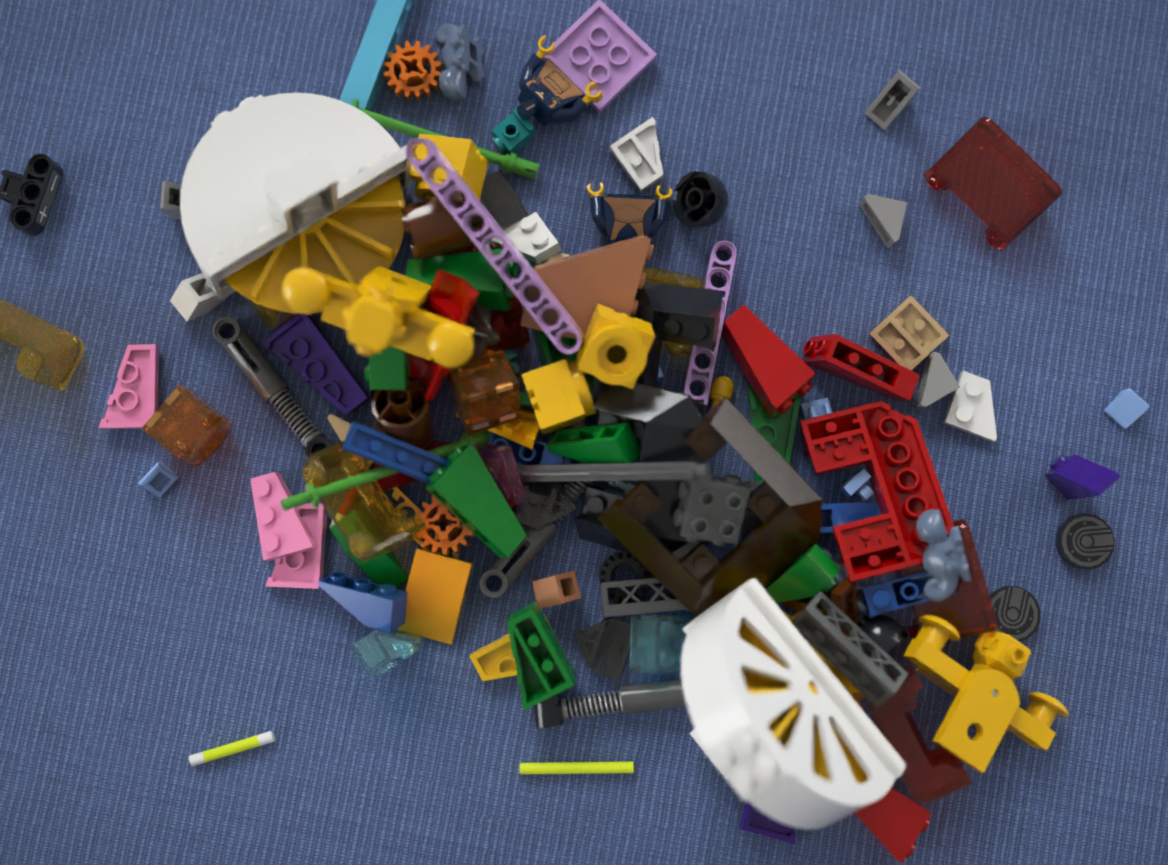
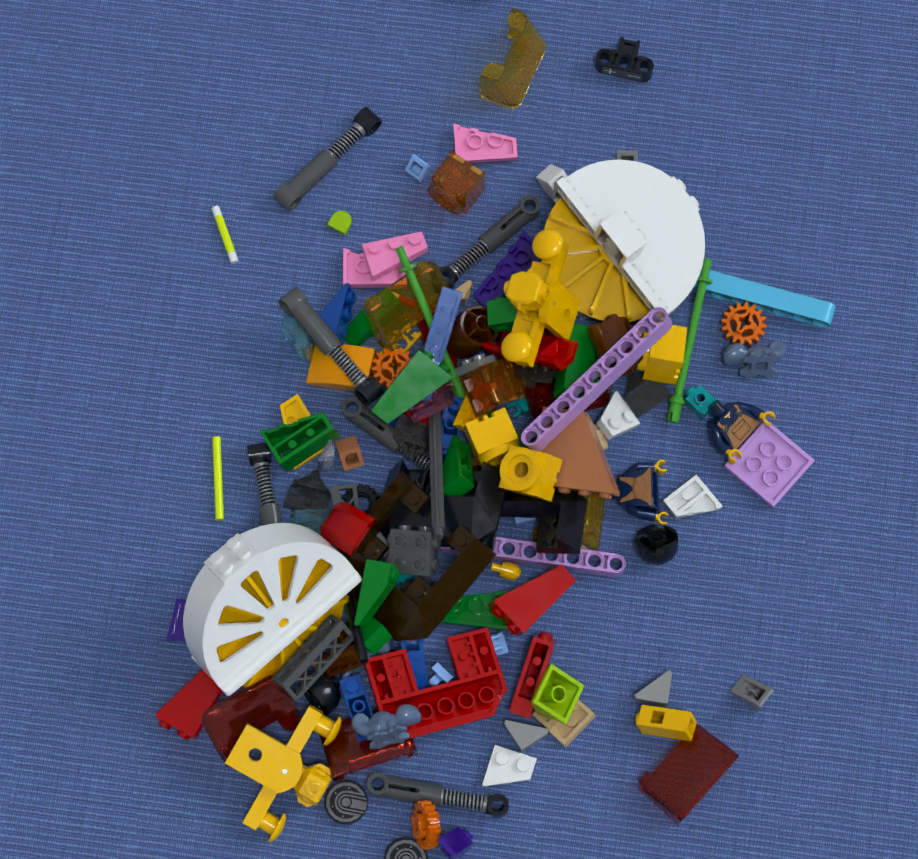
camera: 90 degrees right, 10 degrees down
none -> piece [273,107,382,211]
none -> piece [278,287,384,406]
none -> clear slope [318,440,335,472]
none -> red slope [320,502,376,556]
none -> lime tile [327,211,352,236]
none -> black bar [345,591,369,664]
none -> green slope [354,559,399,627]
none -> piece [367,773,509,818]
none -> orange gear [411,800,441,850]
none -> light grey plate [454,353,496,377]
none -> lime slope [531,664,585,724]
none -> yellow brick [635,705,697,741]

